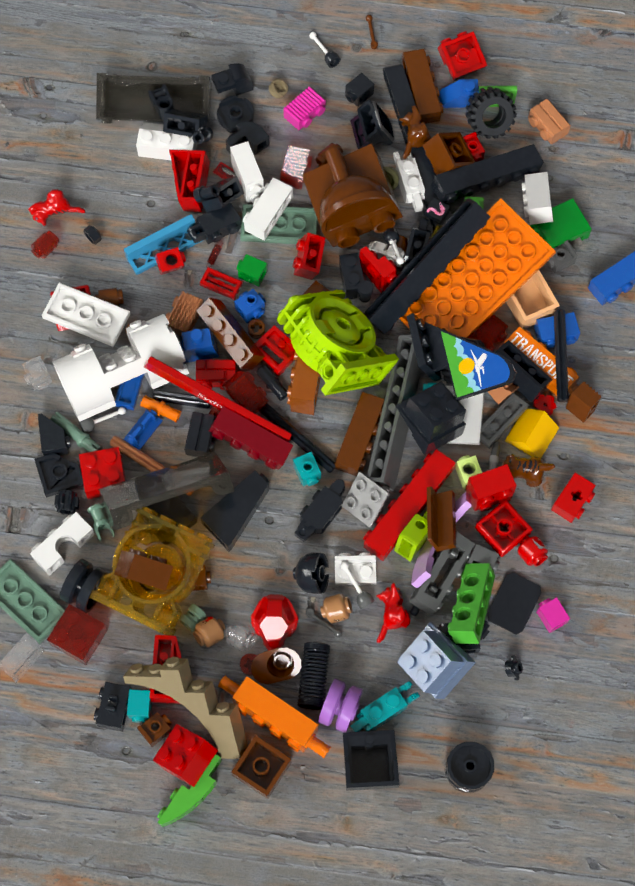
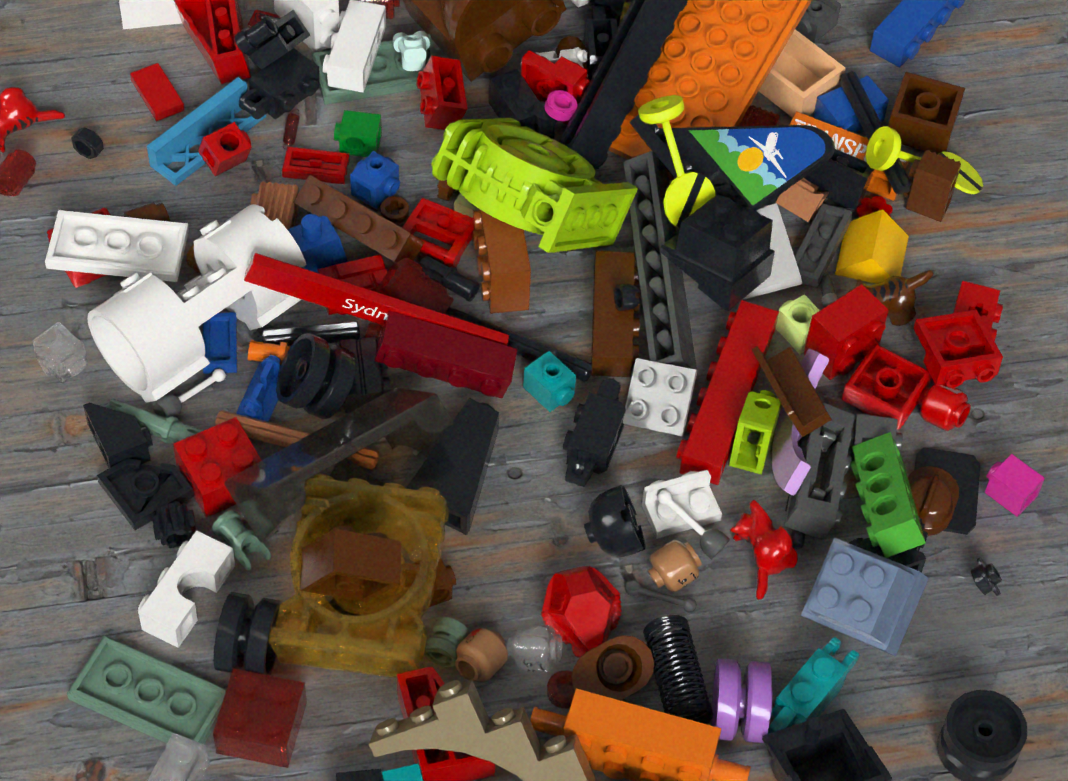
camera: 20 degrees left, 15 degrees down
black hinge [383,228,404,264] -> none
none -> red tile [130,63,185,122]
none -> black wheel [276,333,356,419]
none -> light aqua plate [392,31,430,71]
none -> dark pink tile [544,90,577,121]
none -> black hinge [614,284,641,311]
none -> neon yellow piece [638,95,716,229]
none -> neon yellow piece [866,126,983,194]
none -> reddish brown brick [888,72,965,154]
none -> reddish brown piece [908,466,959,536]
none -> red plate [913,309,1003,388]

